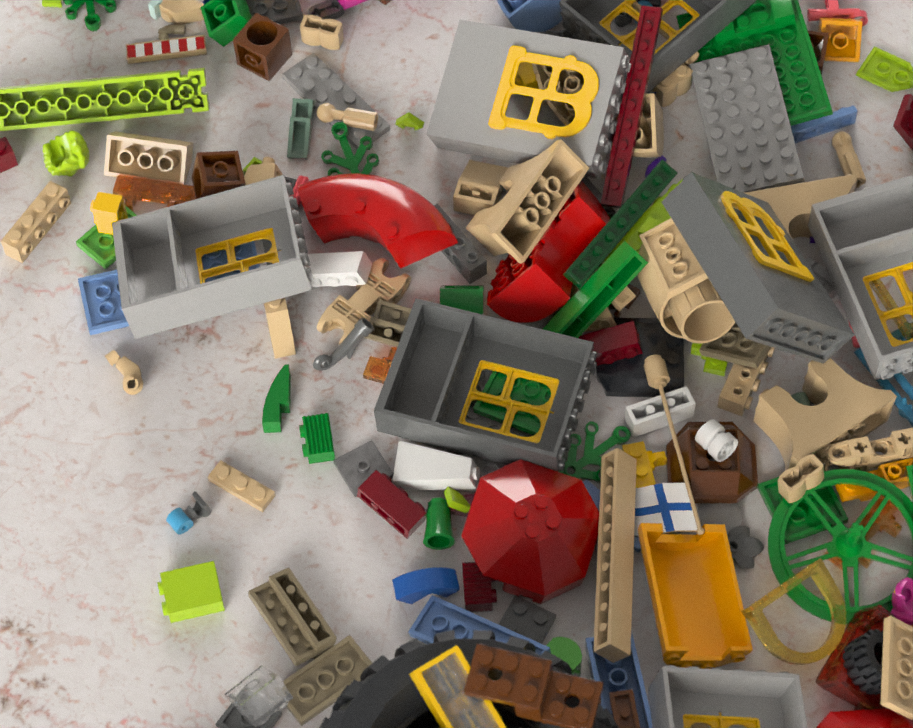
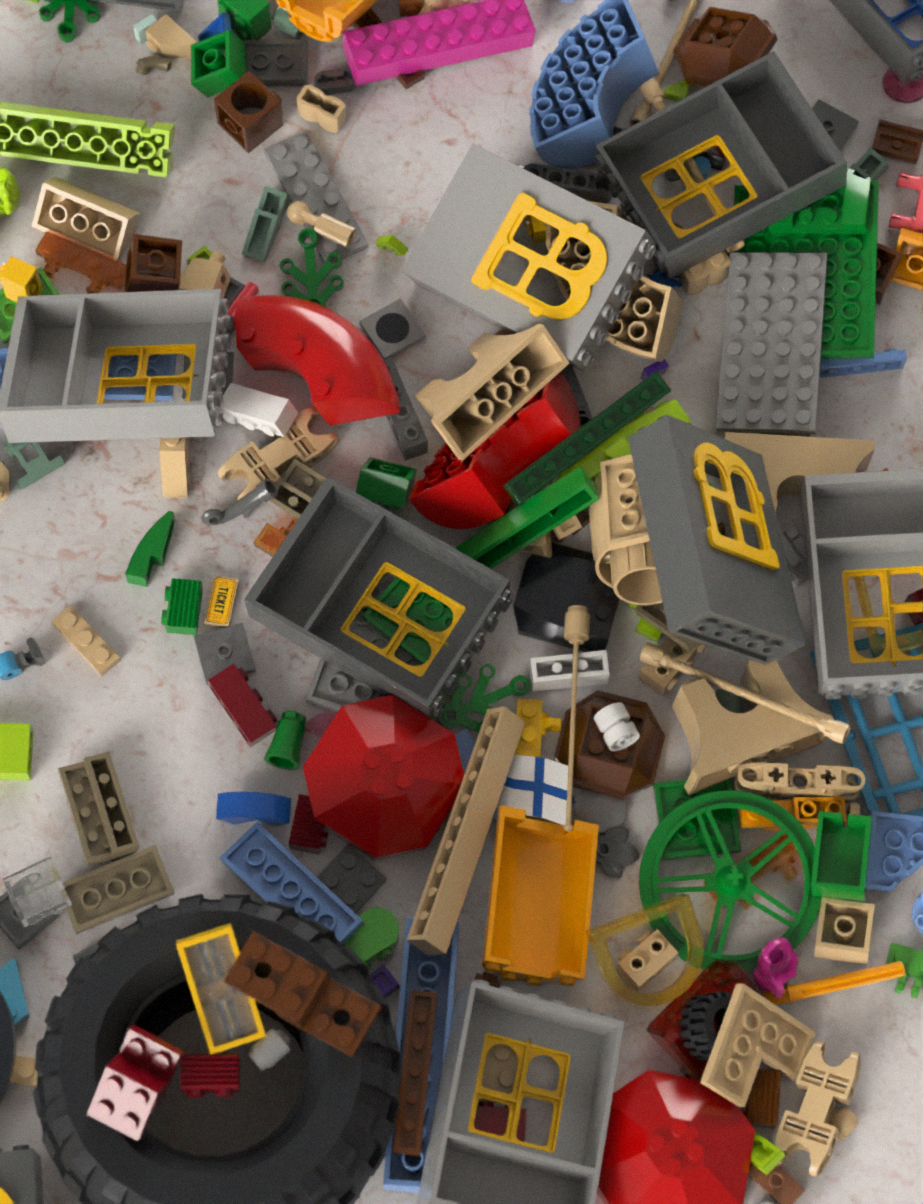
camera: 10 degrees right, 10 degrees up
tile [126,35,207,64] -> none
white slope [393,441,480,491] -> none
lime tile [444,487,470,513] -> none
tan slope [453,160,508,215] -> none
dark red brick [579,321,643,366] -> none
dark red plate [600,5,663,208] -> none
tan brick [778,454,824,503] -> none
tan piece [831,131,866,188] -> none
none -> sand green tile [3,435,65,490]
none -> tile [204,575,239,628]
none -> light grey tile [359,298,426,360]
none -> tan brick [616,929,679,992]
none -> tan hose [640,642,851,744]

